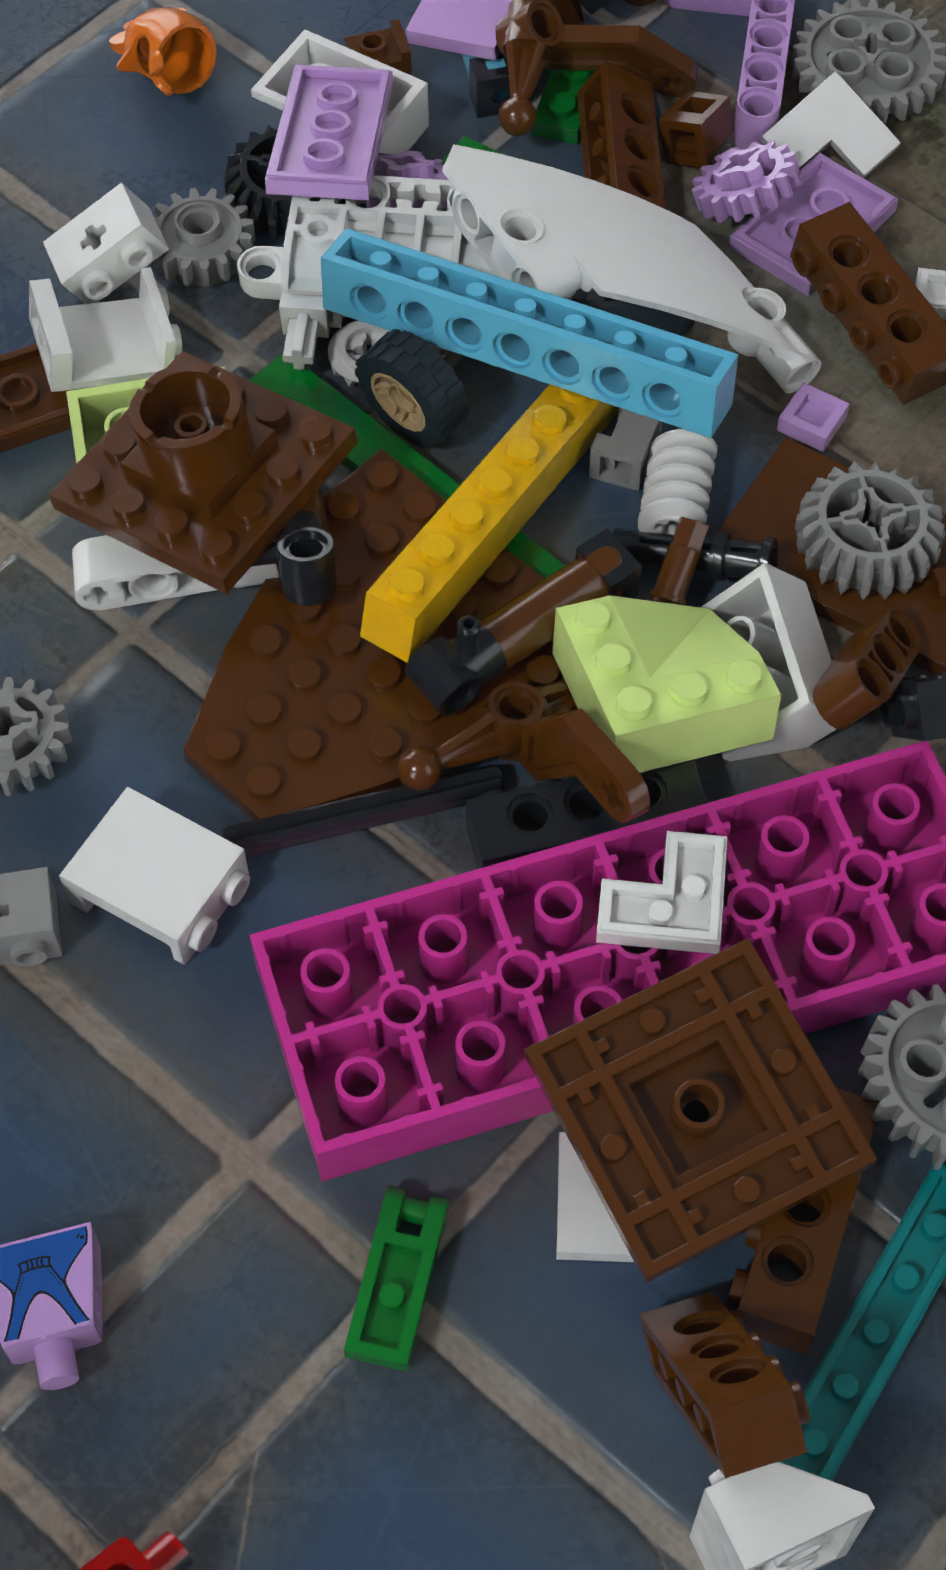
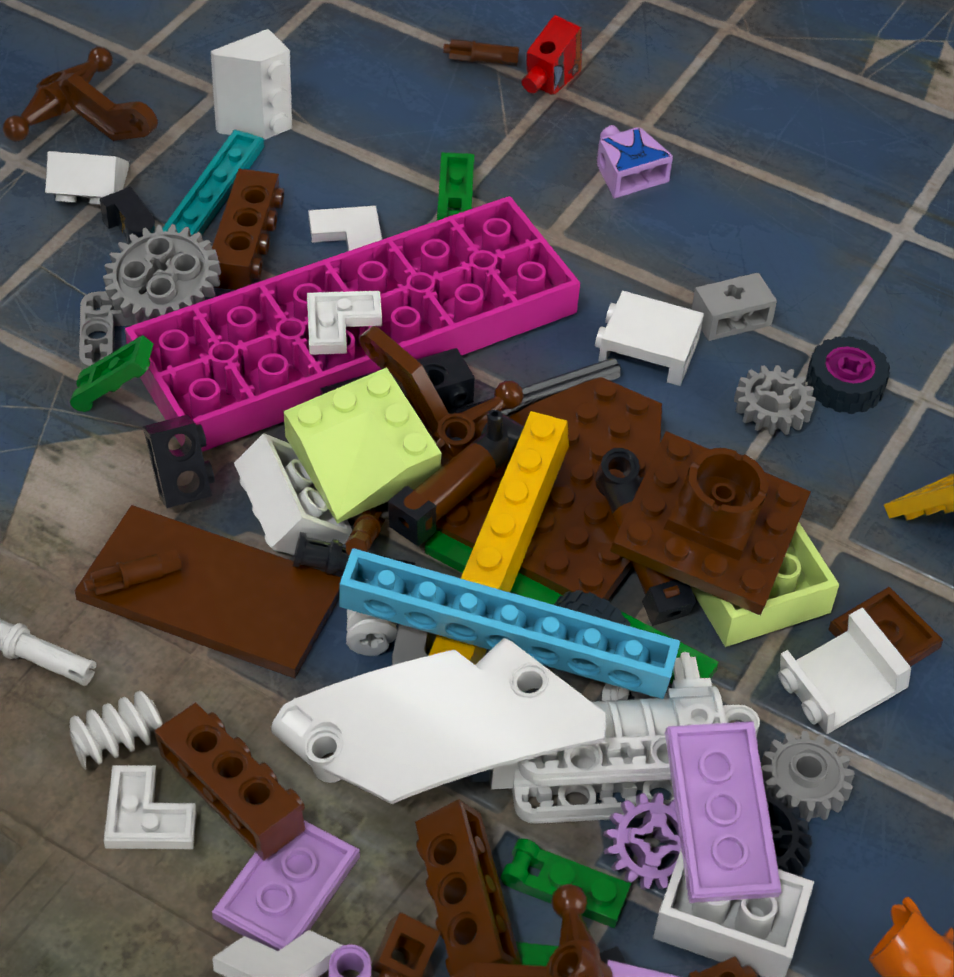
camera: 165 degrees right, 10 degrees down
white brick [43,182,169,304] -> none
reddish brown piece [524,938,877,1283] -> none
reddish brown brick [639,1292,810,1478] -> none
lavender gear [692,141,801,223] -> none
lavender plate [777,382,850,452] -> none
light grey gear [795,460,945,601] -> none
reddish brown beam [813,608,922,730] -> none

